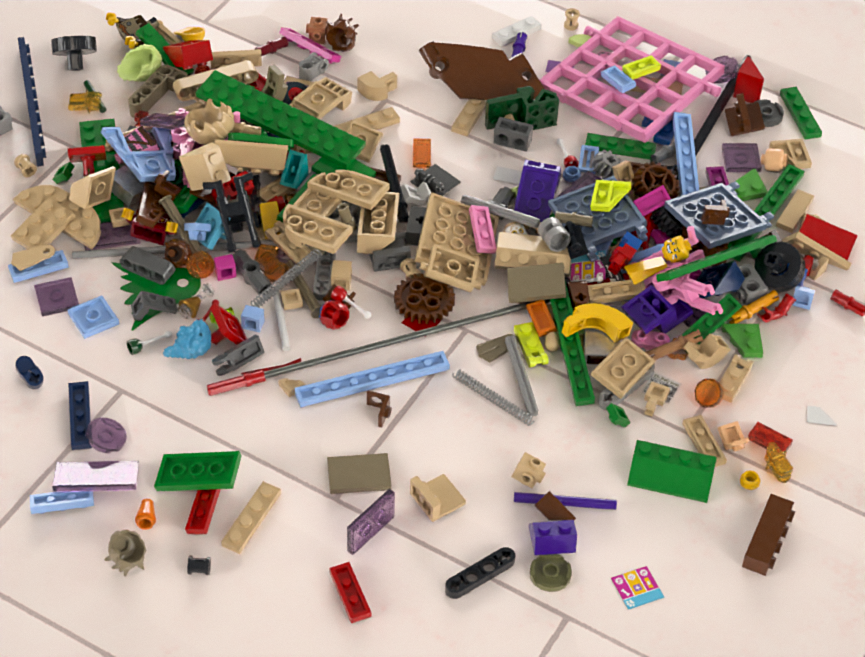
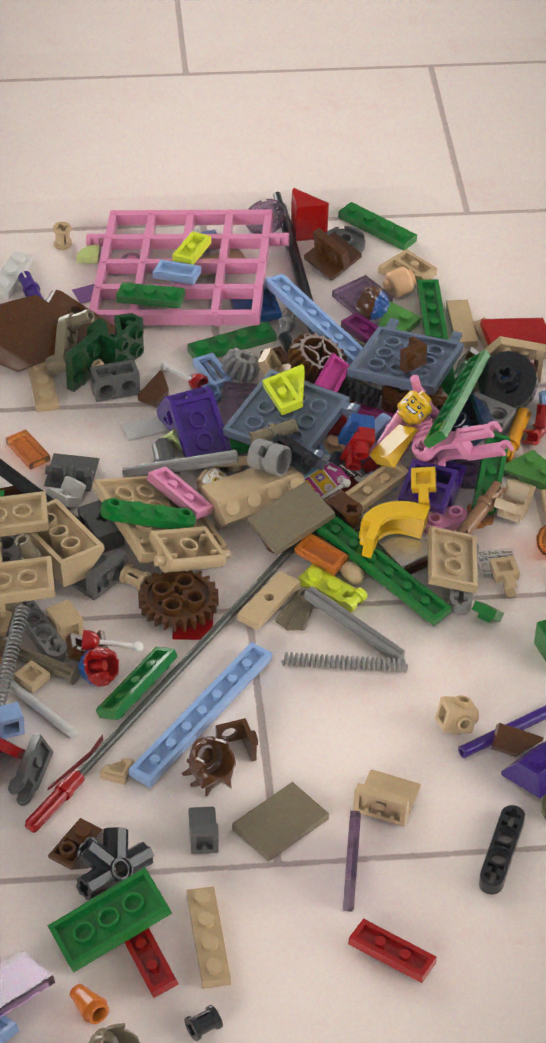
camera: 35 degrees left, 5 degrees down
none -> dark tan beam [45,309,95,375]
none -> reddish brown slope [48,818,103,870]
none -> black piece [76,827,154,900]
none -> green plate [95,646,178,720]
none -> green plate [100,498,196,529]
none -> green plate [116,282,186,309]
none -> reddish brown tile [137,370,169,408]
none -> reddish brown hair [182,736,236,797]
none -> dark grey bracket [188,806,219,854]
none -> tan tile [237,571,300,630]
none -> piece [356,286,390,320]
none -> yellow plate [411,467,436,506]

